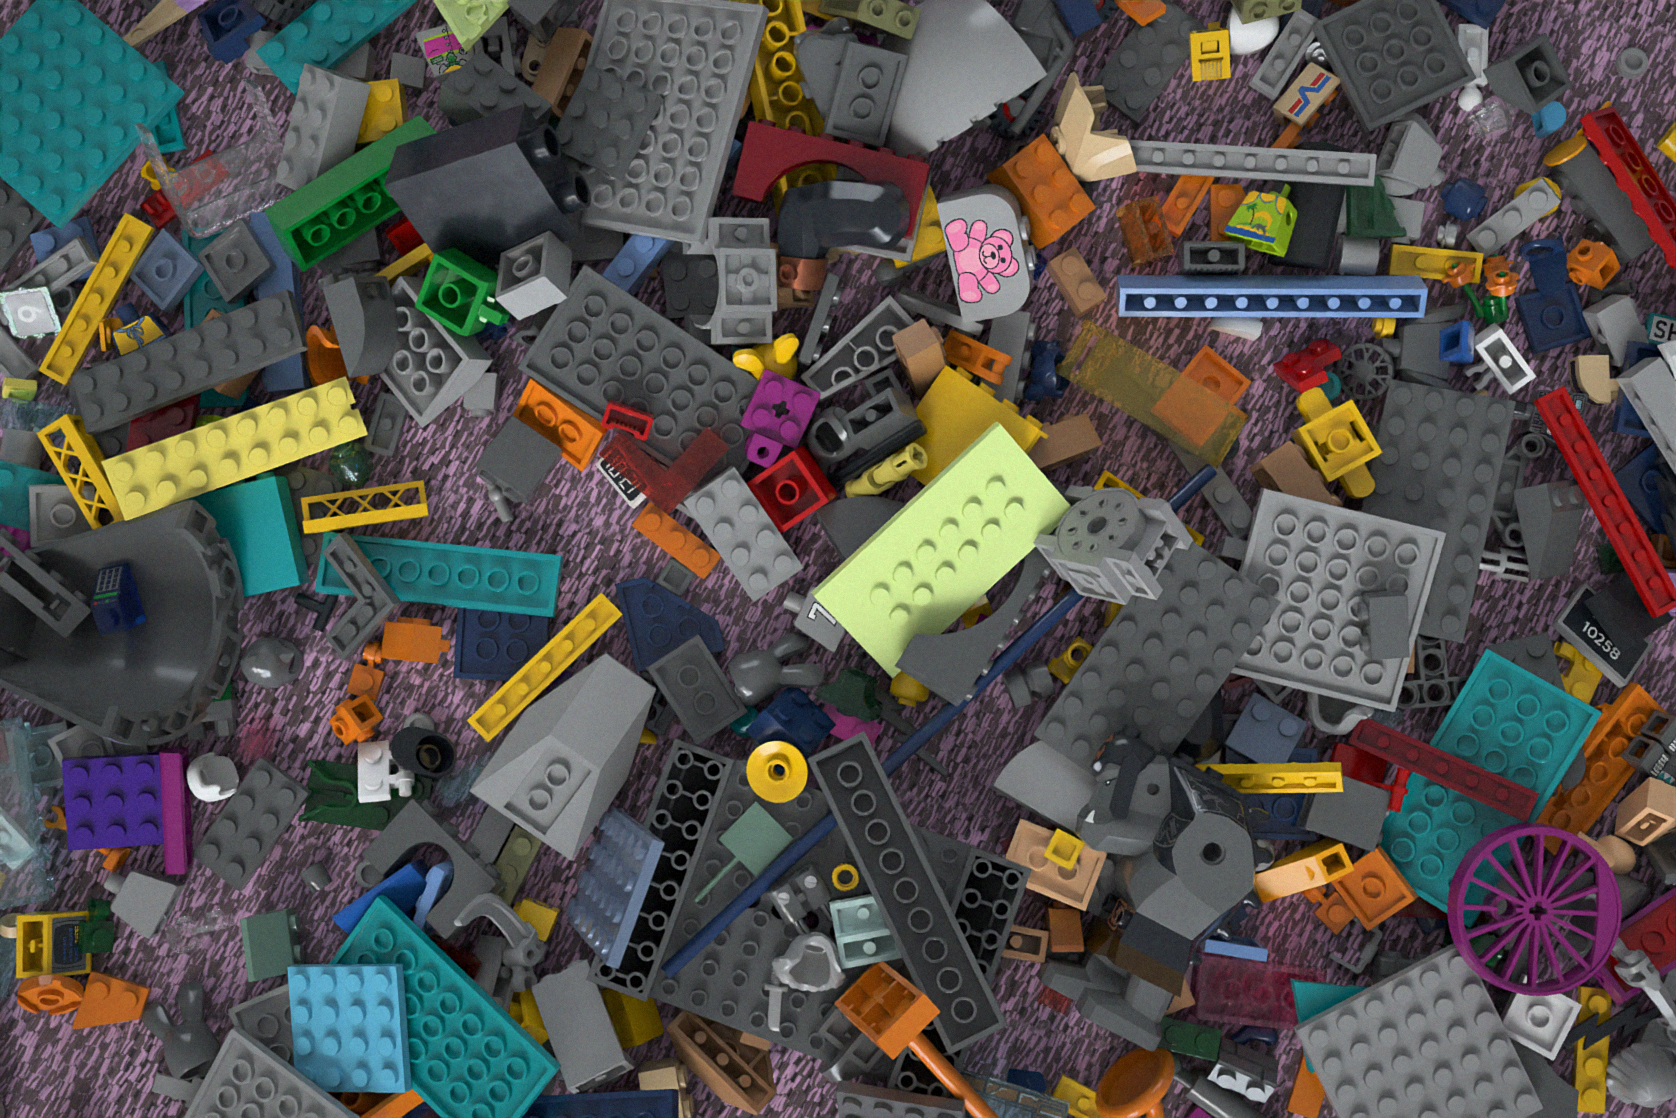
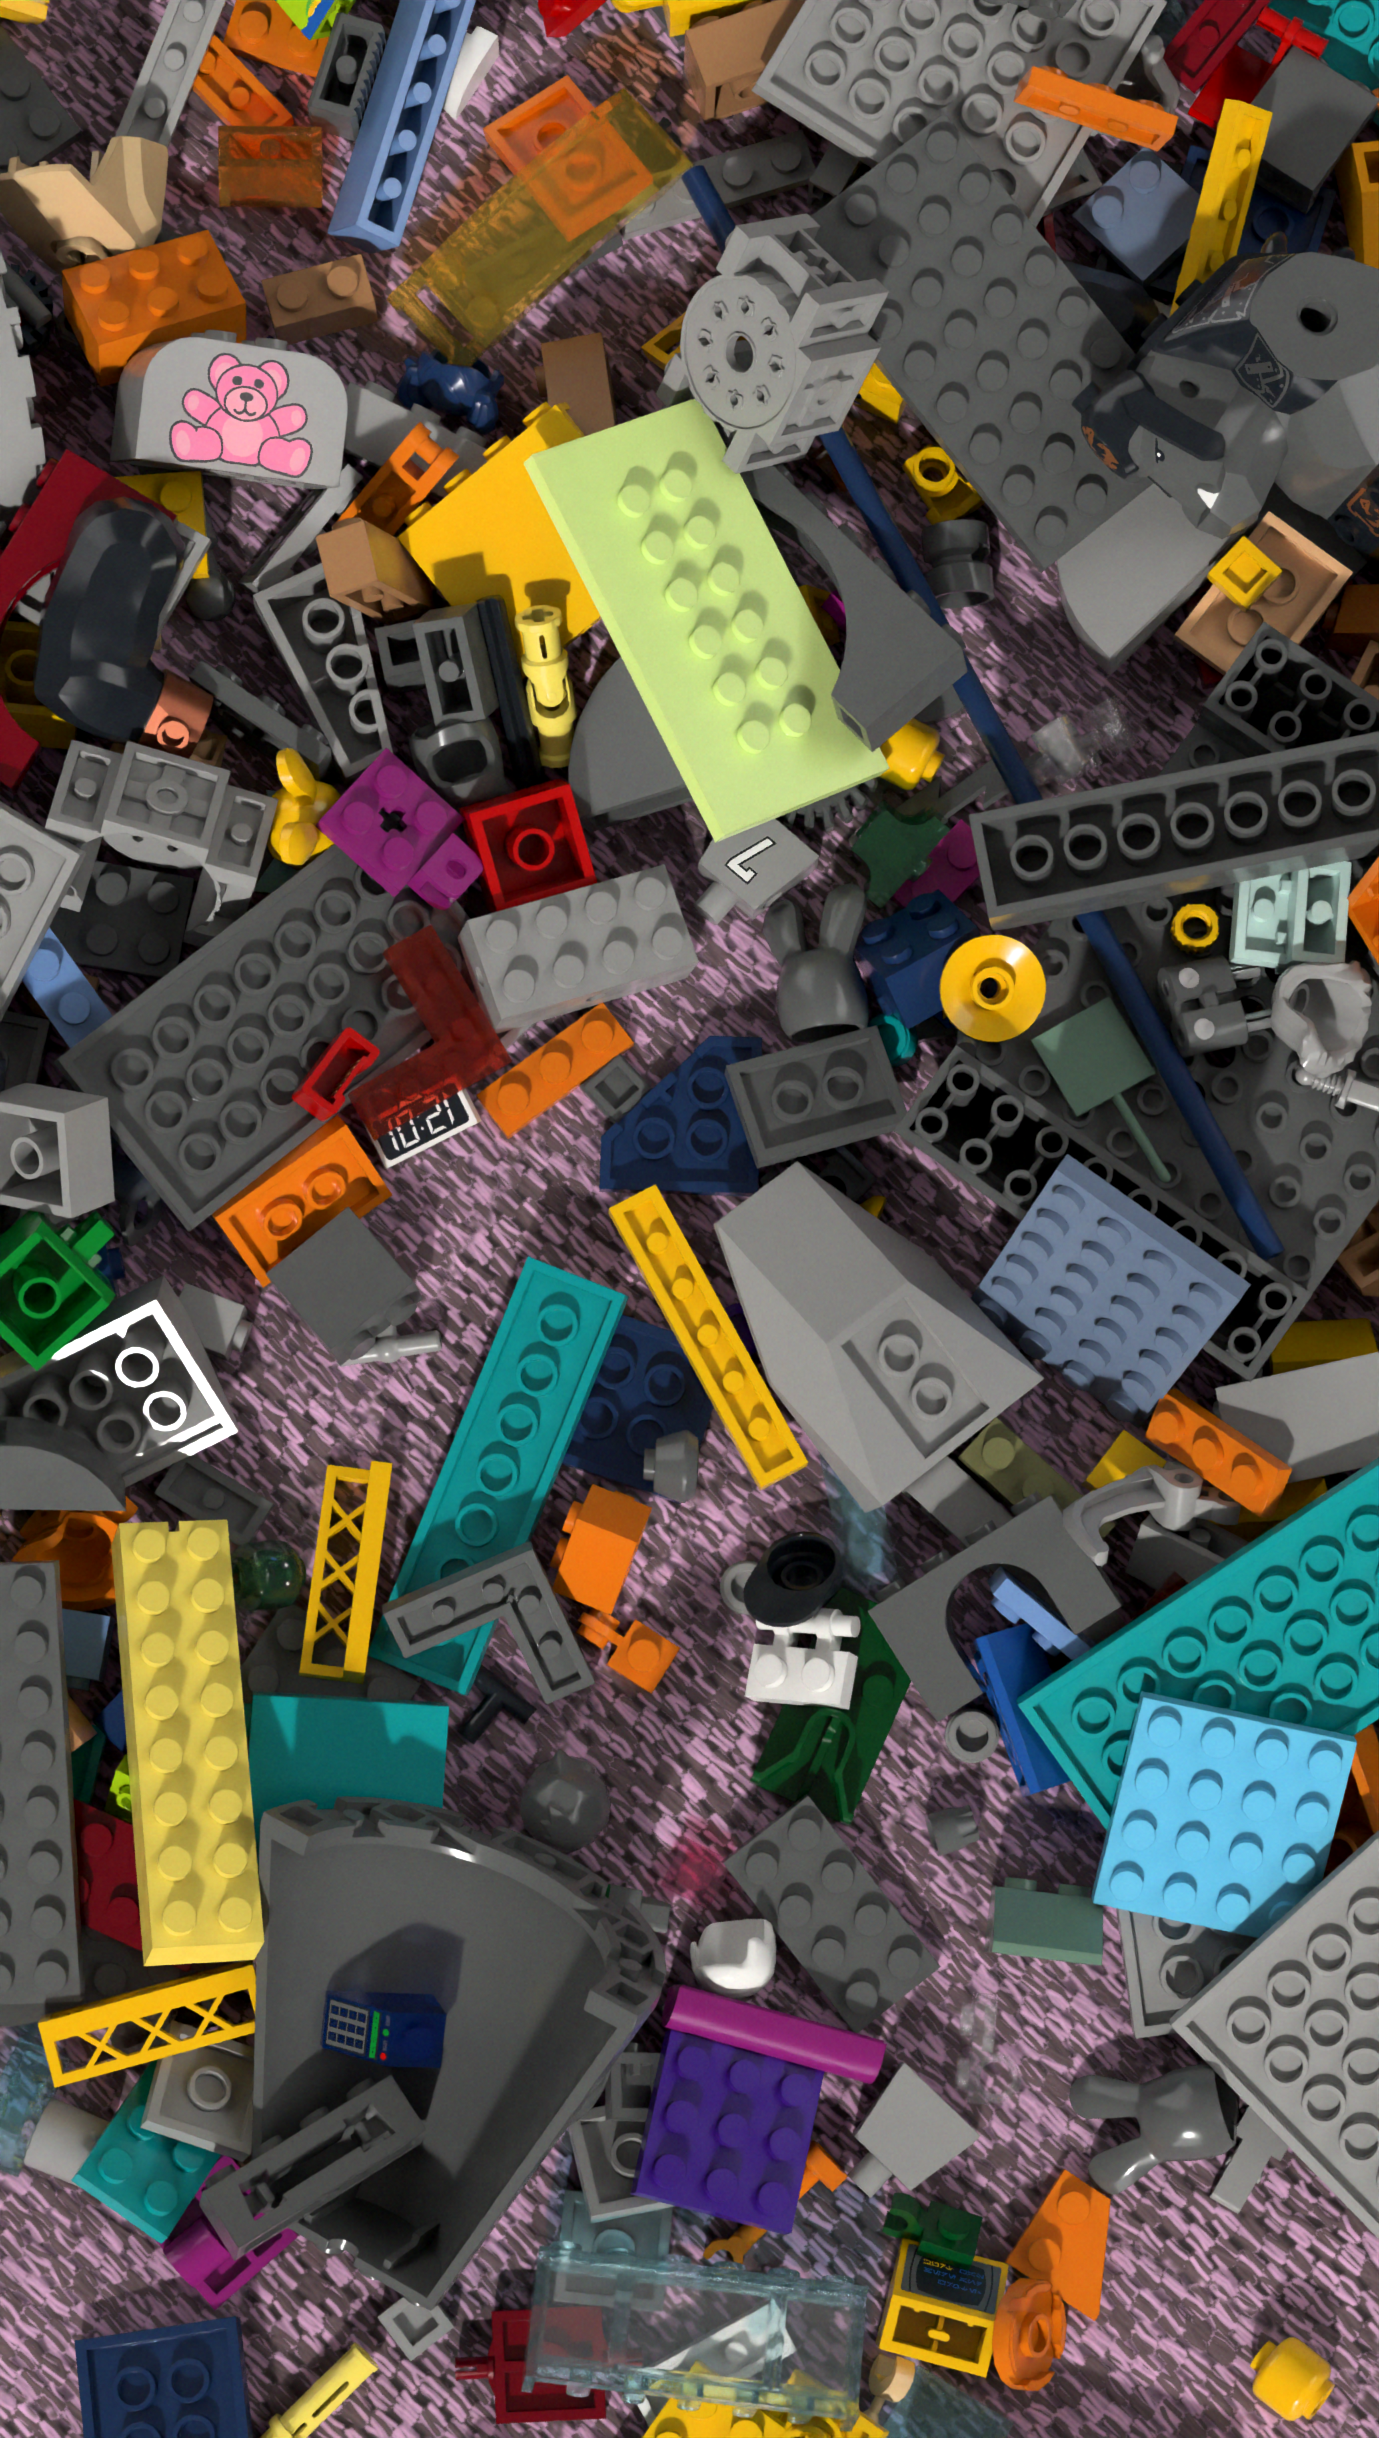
camera: 80 degrees left, 5 degrees down
orange brick [328,693,383,746] -> none
none -> dark grey cone [643,1430,699,1503]
none -> orange plate [1013,66,1179,151]
none -> clear plate [1027,695,1140,786]
none -> orange plate [1145,1389,1293,1518]

